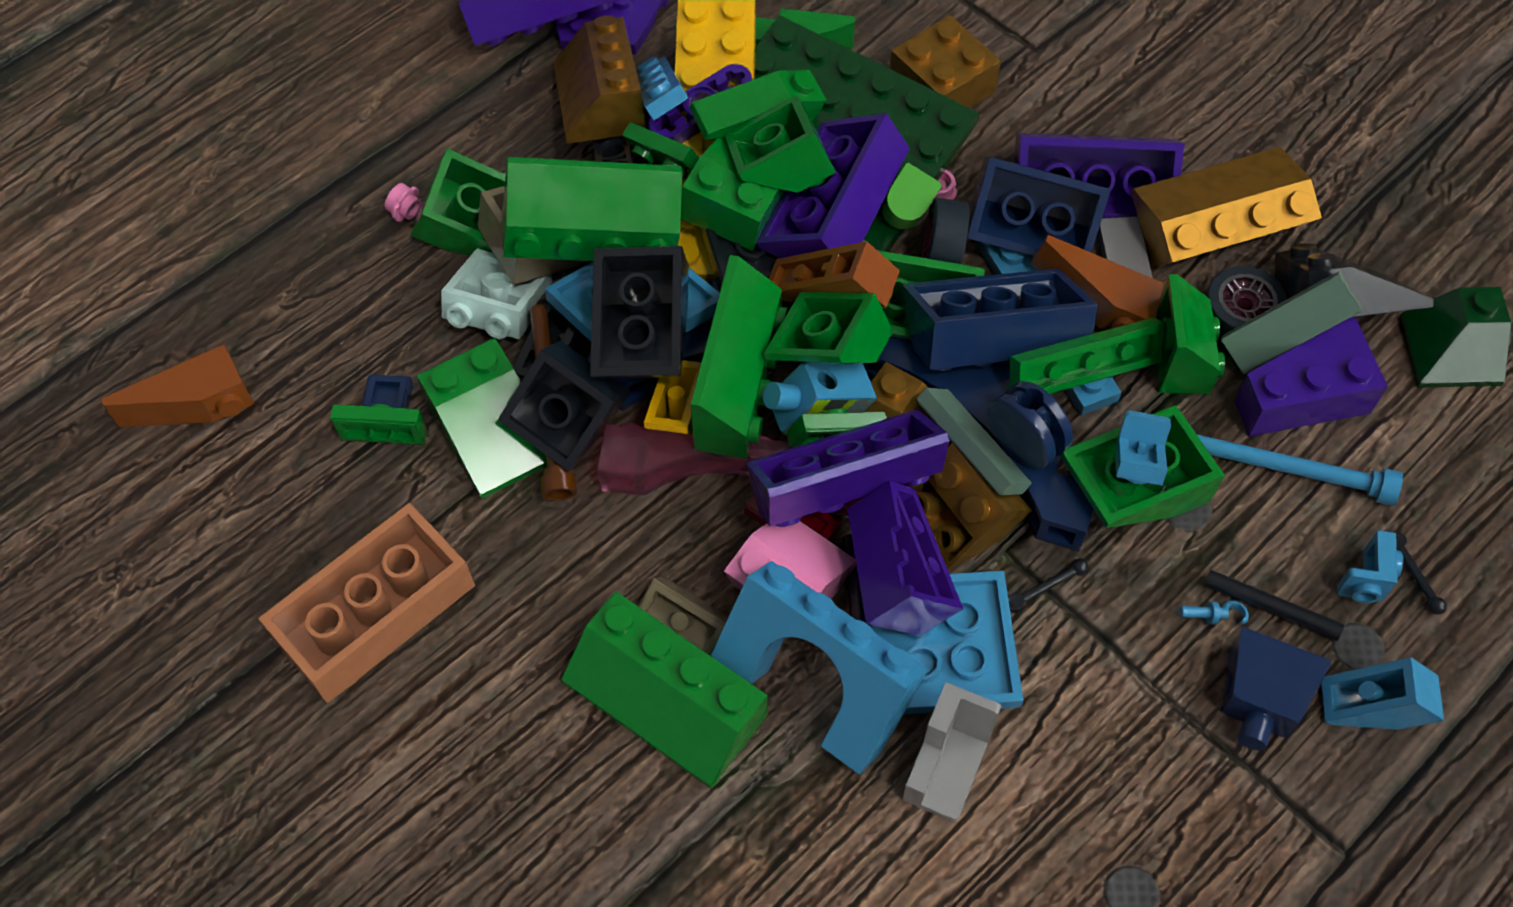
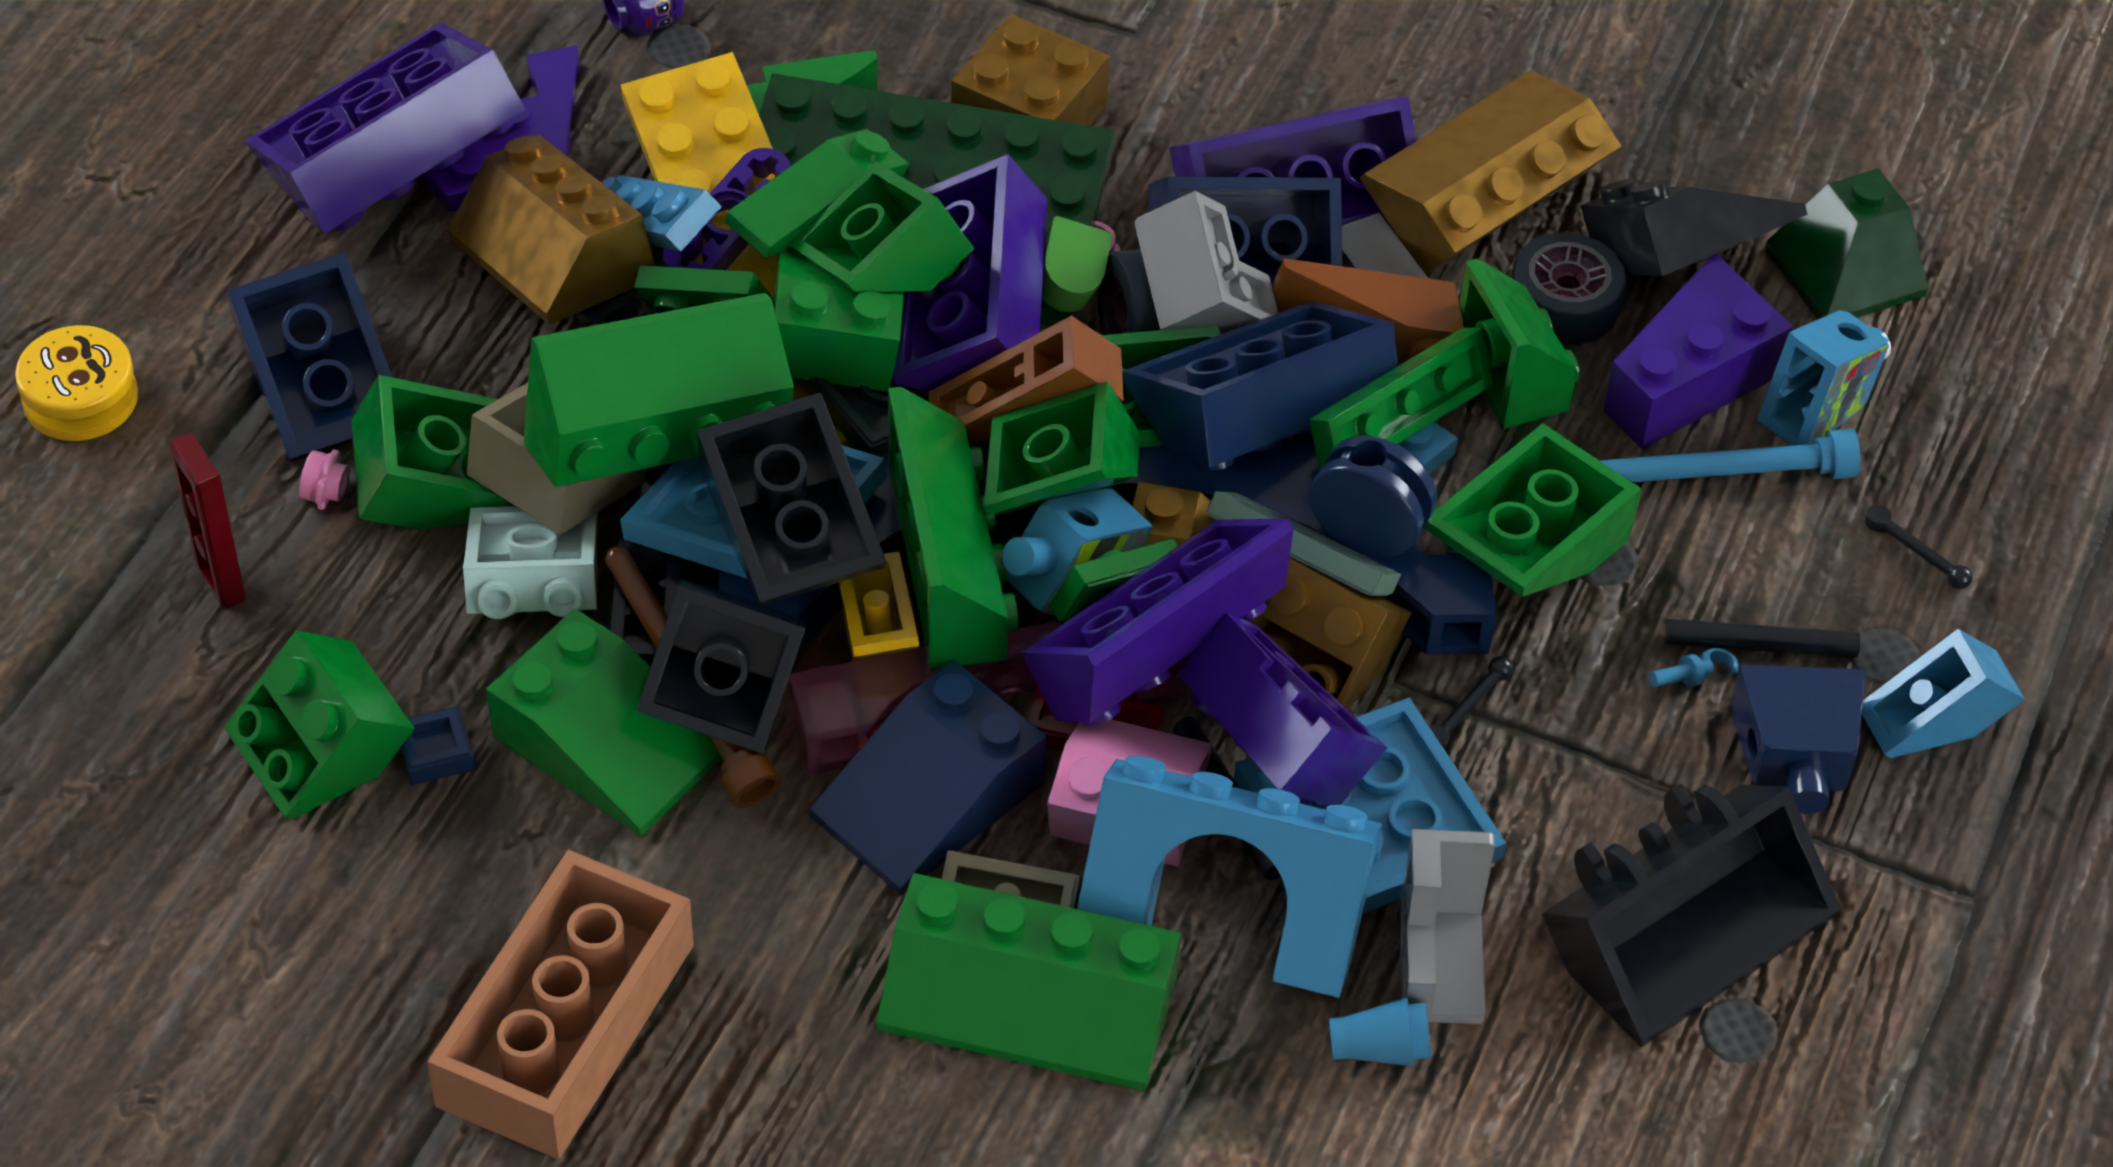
camera: 25 degrees left, 10 degrees down
dark orange slope [101,344,254,427] -> none
green plate [330,404,428,445] -> none
dark azure bracket [1115,410,1171,486] -> none
sand green tile [1221,271,1362,374] -> none
dark azure bracket [1337,530,1403,603] -> none
none -> yellow head [15,325,138,441]
none -> dark red tile [169,432,246,608]
none -> green slope [224,630,415,819]
none -> dark blue slope [227,252,393,462]
none -> dark blue slope [809,660,1047,896]
none -> light grey panel [1135,191,1278,334]
none -> dark azure cone [1329,997,1432,1067]
none -> black piece [1542,784,1841,1048]
none -> dark azure torso [1757,310,1891,445]

